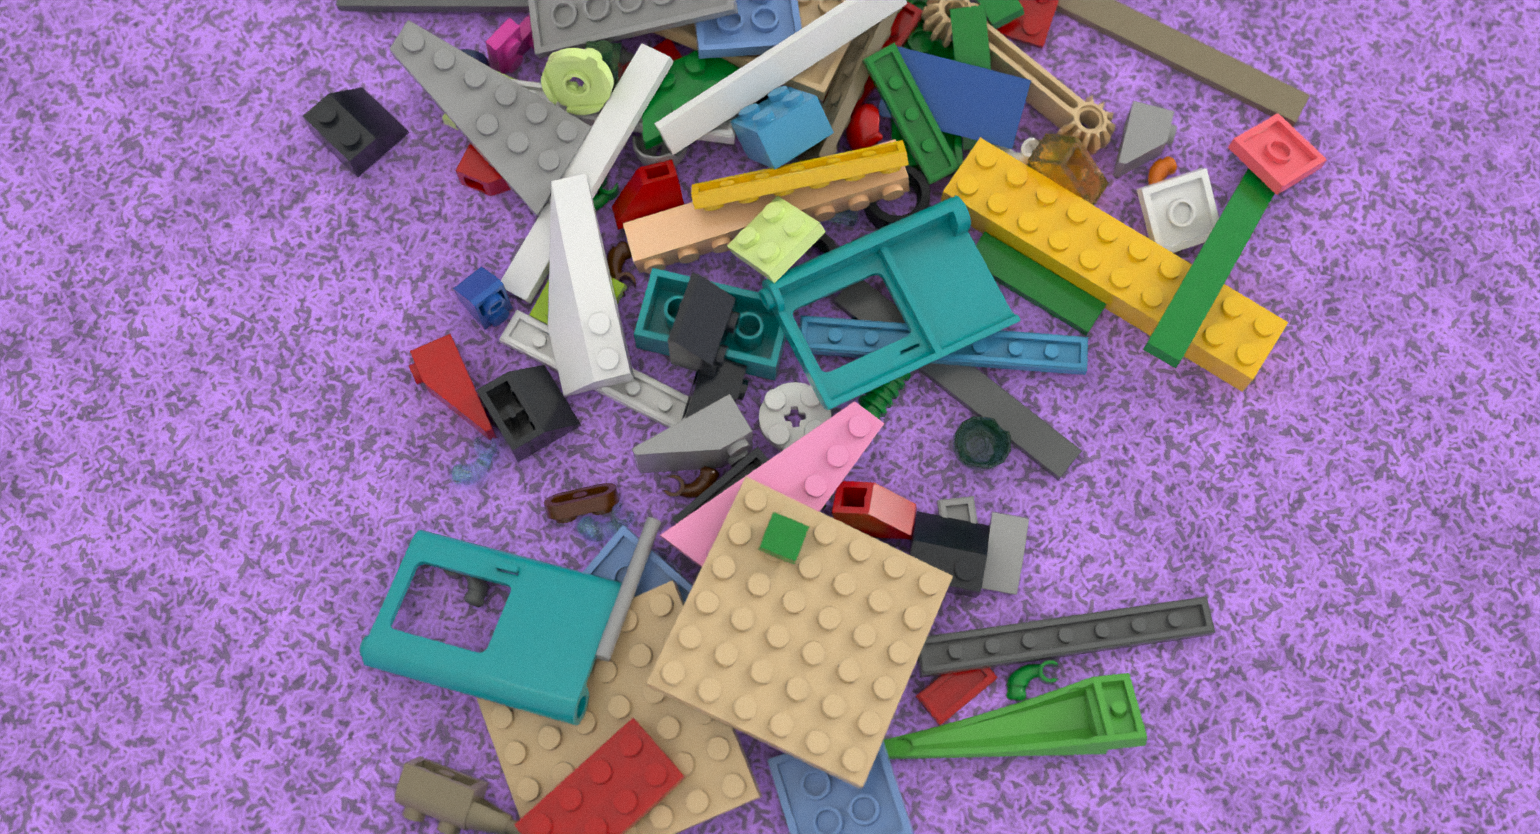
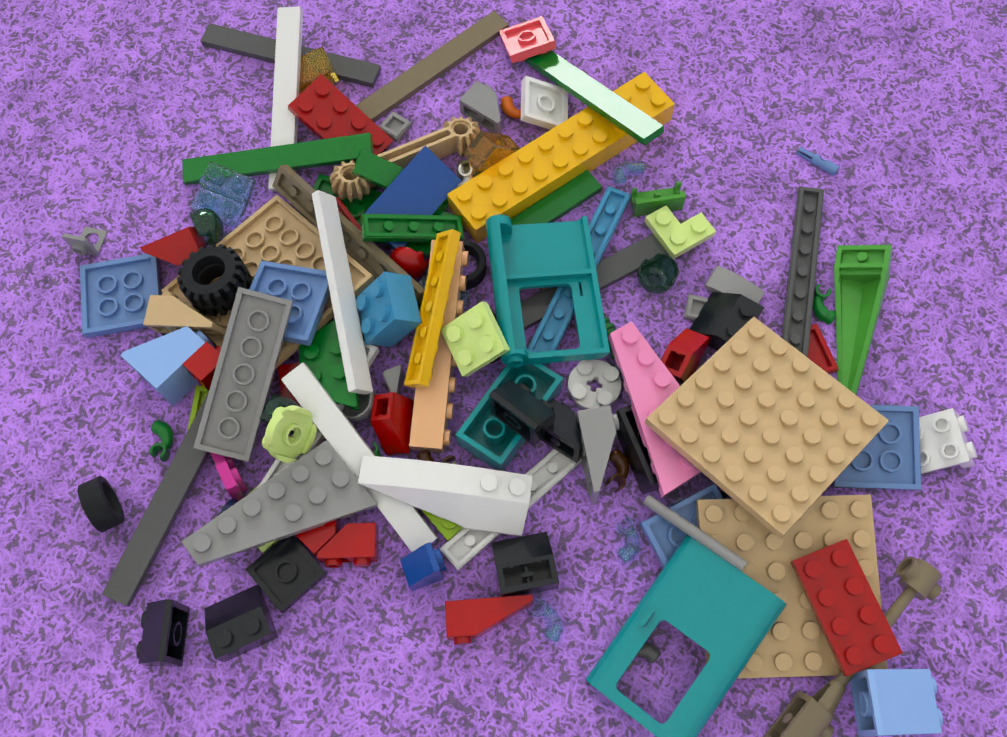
camera: 65 degrees left, 5 degrees down
reddish brown plate [544,483,619,523] -> none
green tile [758,512,809,565] -> none
none -> black slope [136,599,190,667]
none -> black plate [245,535,328,613]
none -> red slope [317,523,379,568]
none -> light grey tile [379,111,412,143]
none -> light grey slope [382,365,404,395]
none -> clear light blue arm [612,161,645,183]
none -> bright green hinge [630,181,686,217]
none -> yellowish green plate [644,205,716,259]
none -> medium blue pin [797,147,840,176]

